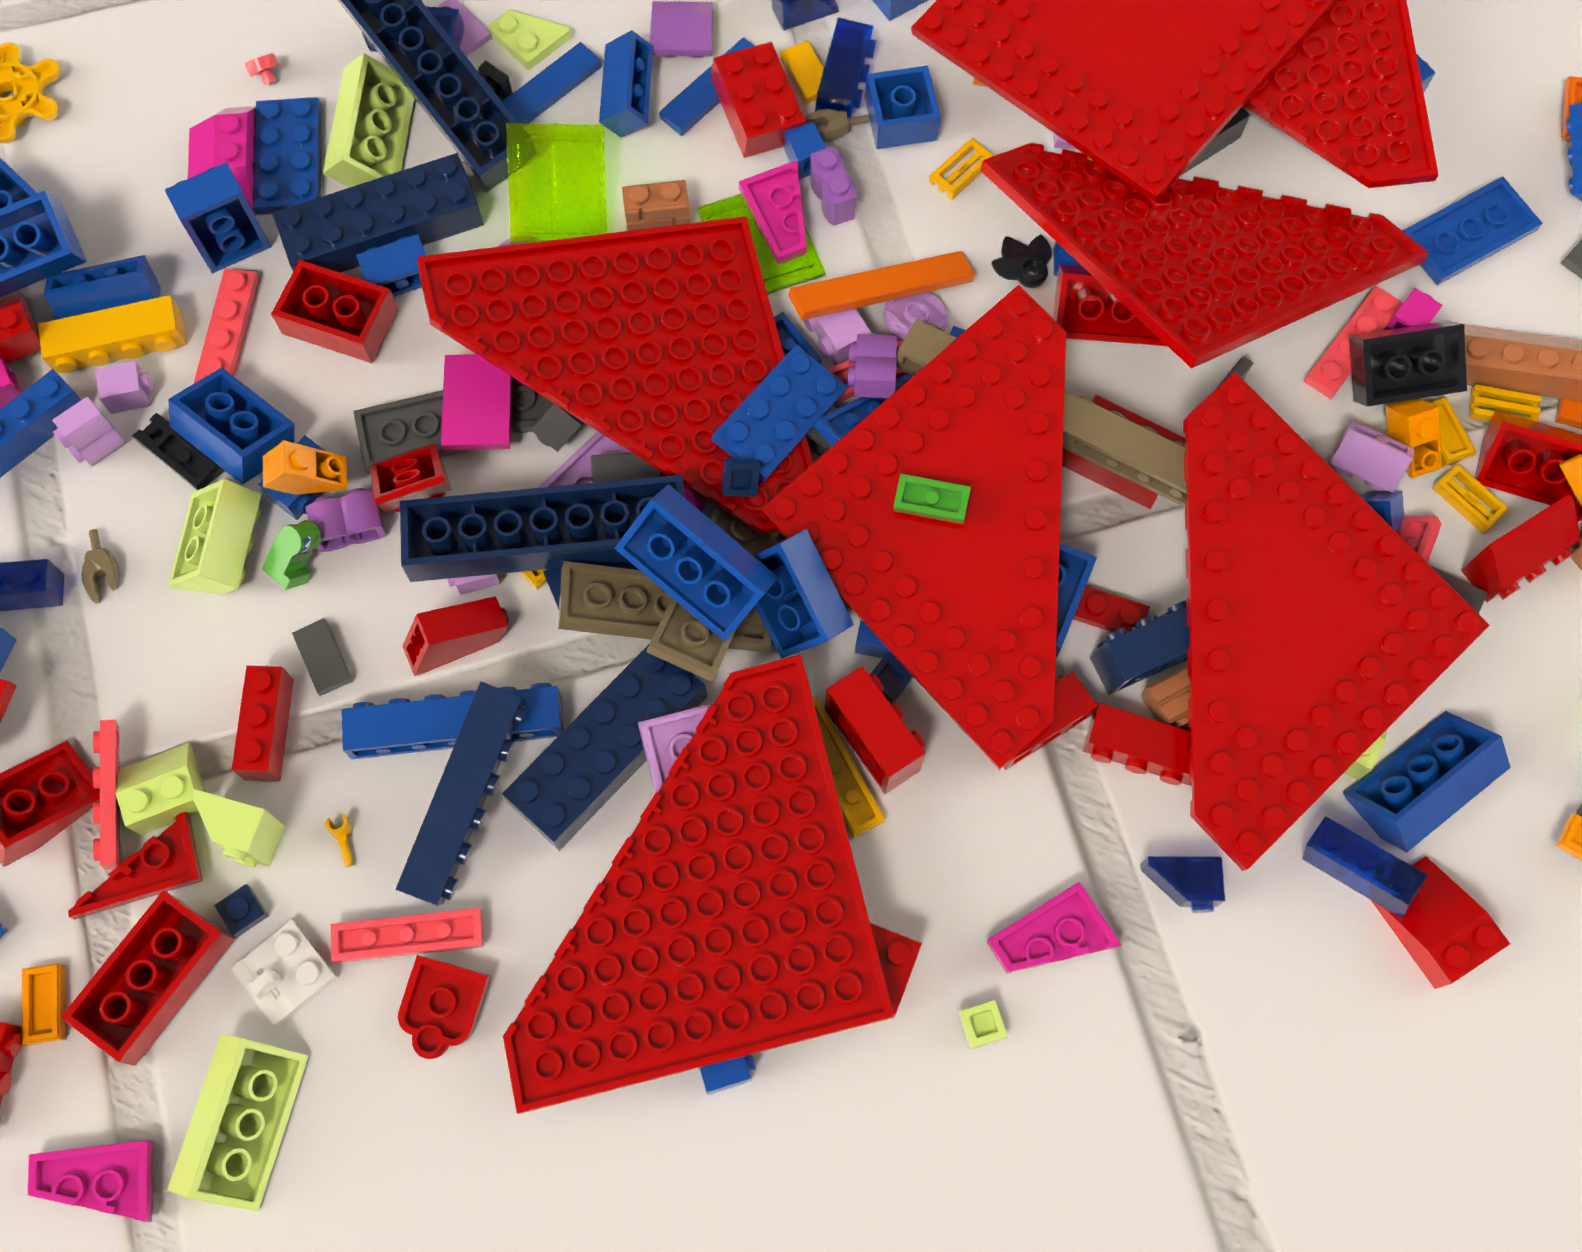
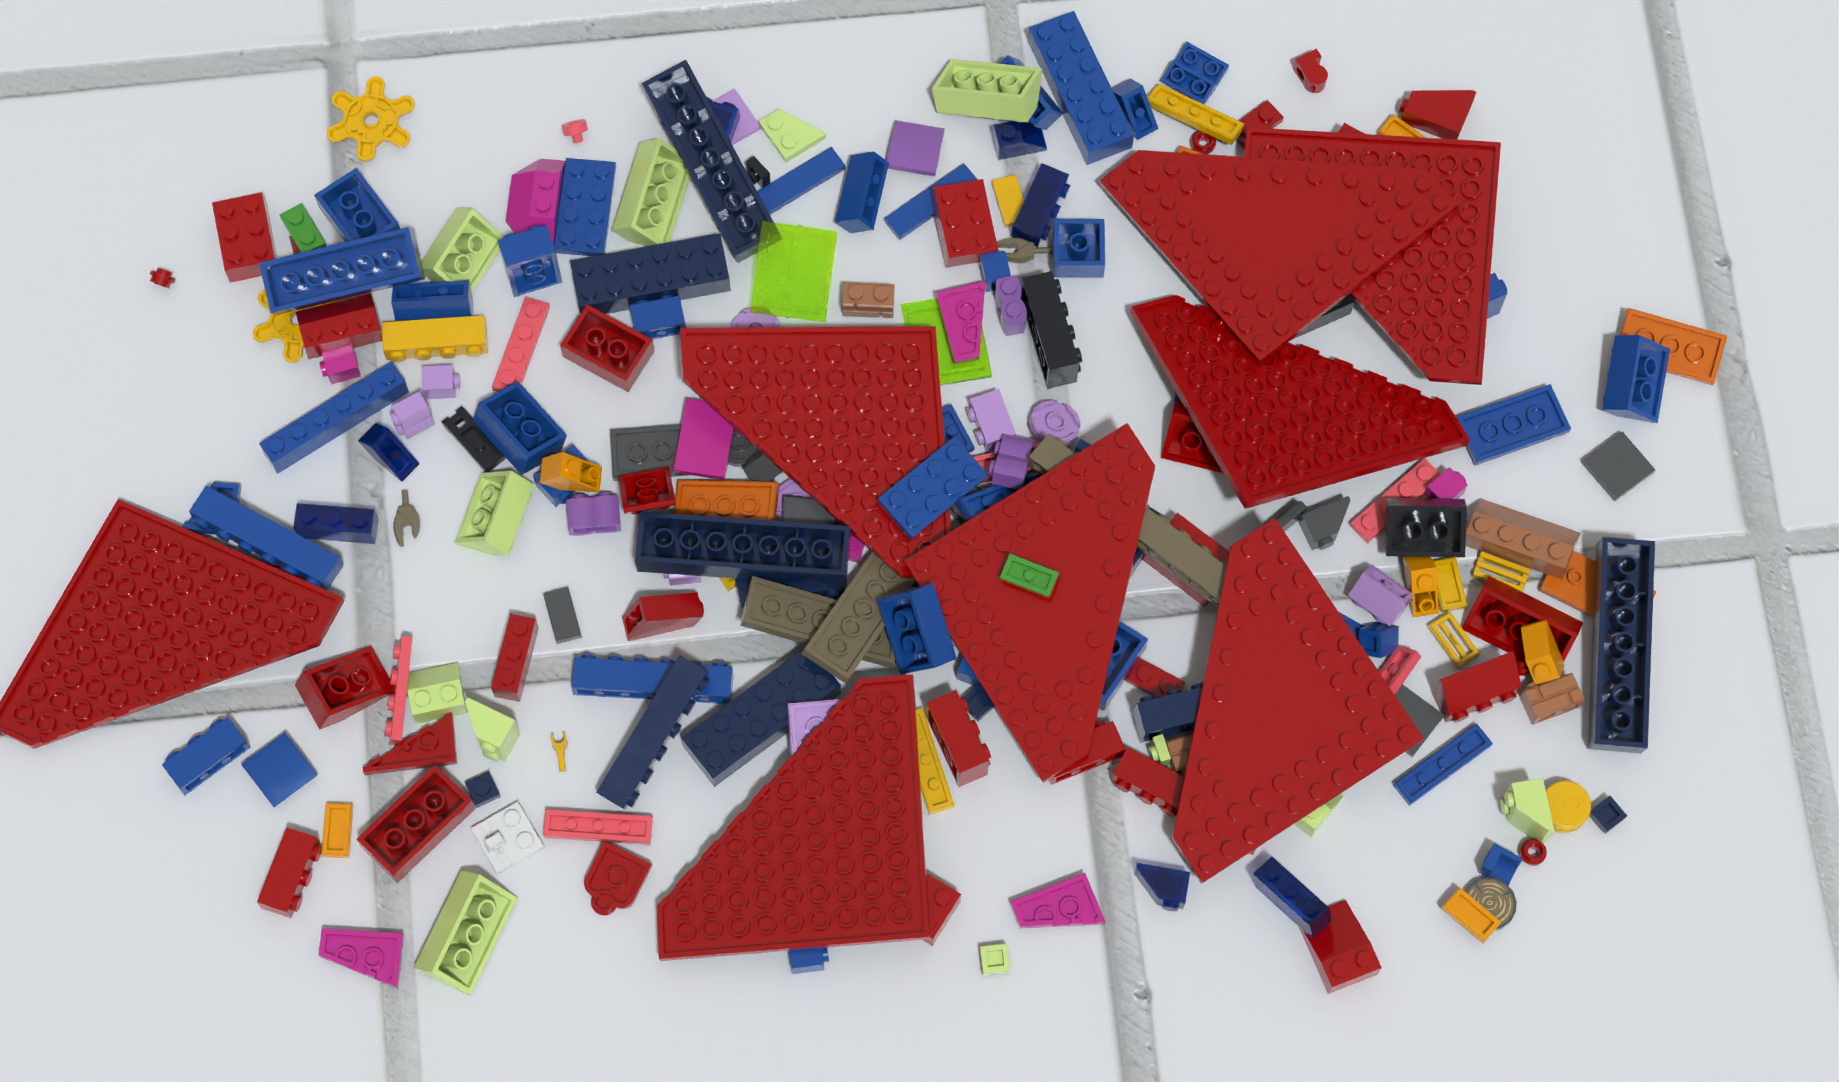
camera: 10 degrees right, 0 degrees up
bright green leg [262,520,321,590] -> none
blue slope [614,484,779,642] -> none
dark blue plate [720,458,760,497] -> none
orange tile [788,251,976,321] -> none
yellow tile [929,138,994,200] -> none
black plate [991,235,1052,288] -> none
blue slope [1344,711,1511,852] -> none
none -> clear blue slope [358,423,420,482]
none -> yellowish green slope [421,208,504,292]
none -> orange plate [674,480,780,521]
none -> black brick [1021,271,1082,389]
none -> yellowish green plate [1148,734,1171,767]
none -> dark grey slope [1299,496,1351,550]
none -> blue tile [1393,723,1493,806]

